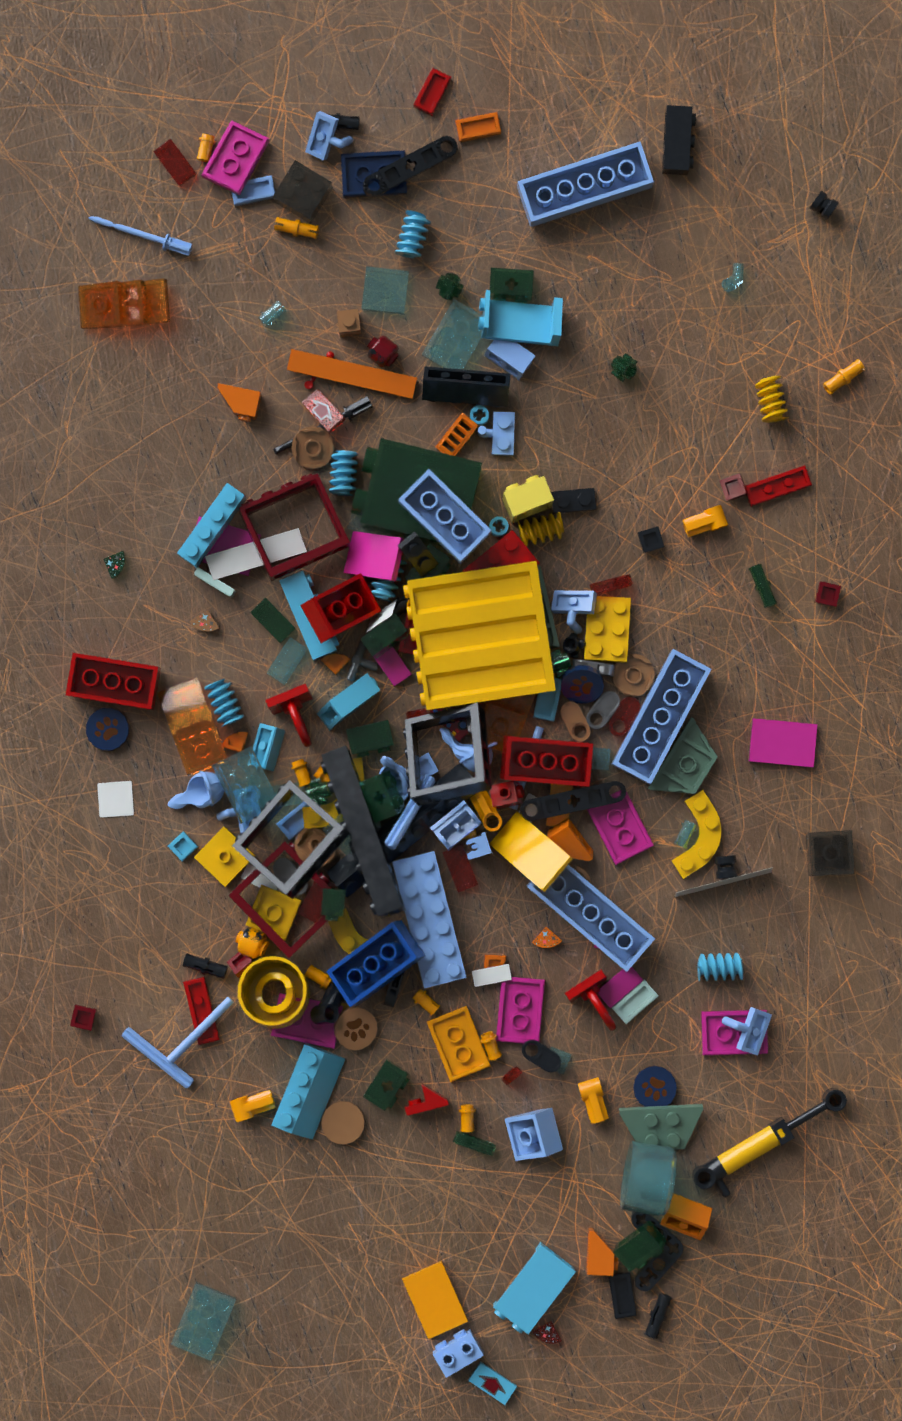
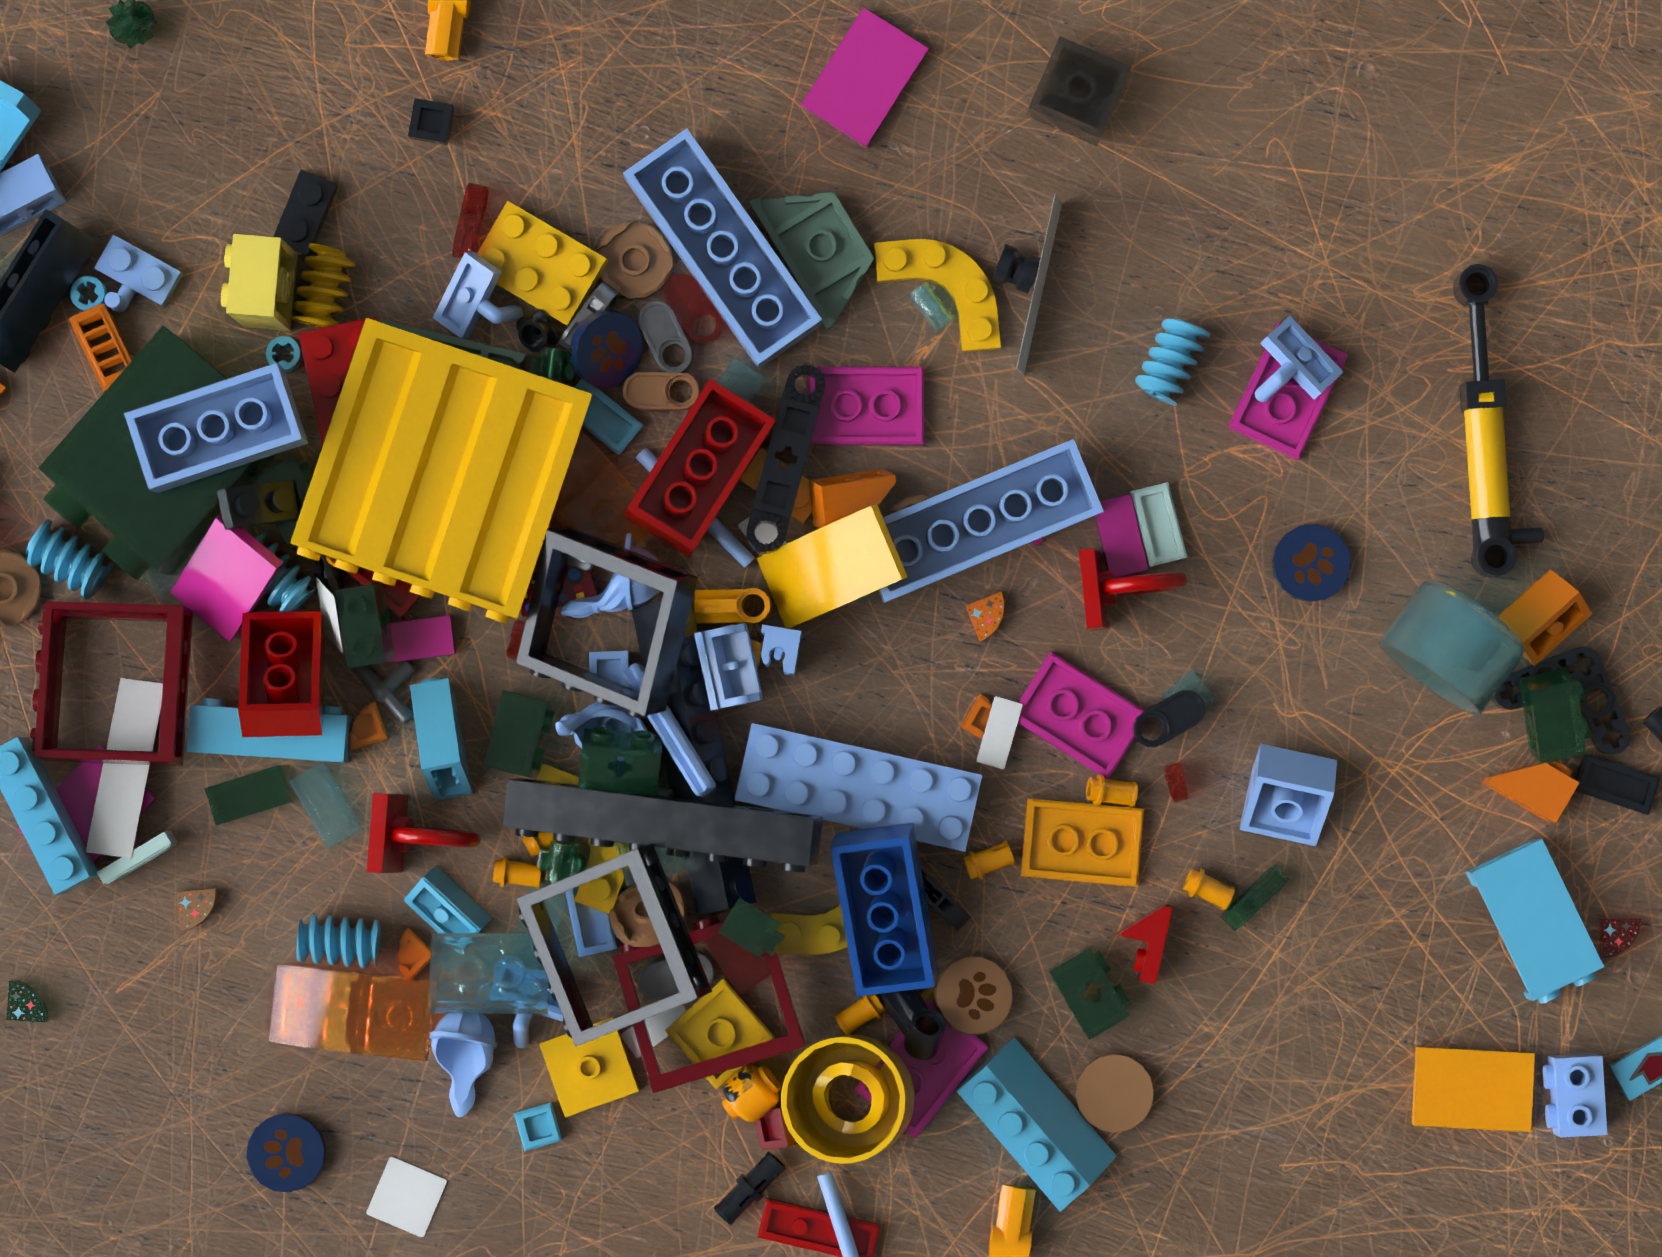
camera: 60 degrees left, 0 degrees up
red brick [65,653,161,710] -> none
clear red tile [442,845,478,892] -> none
red brick [490,781,525,809] -> none
light orange piece [578,1077,609,1124] -> none
sand green wing [619,1104,703,1151] -> none

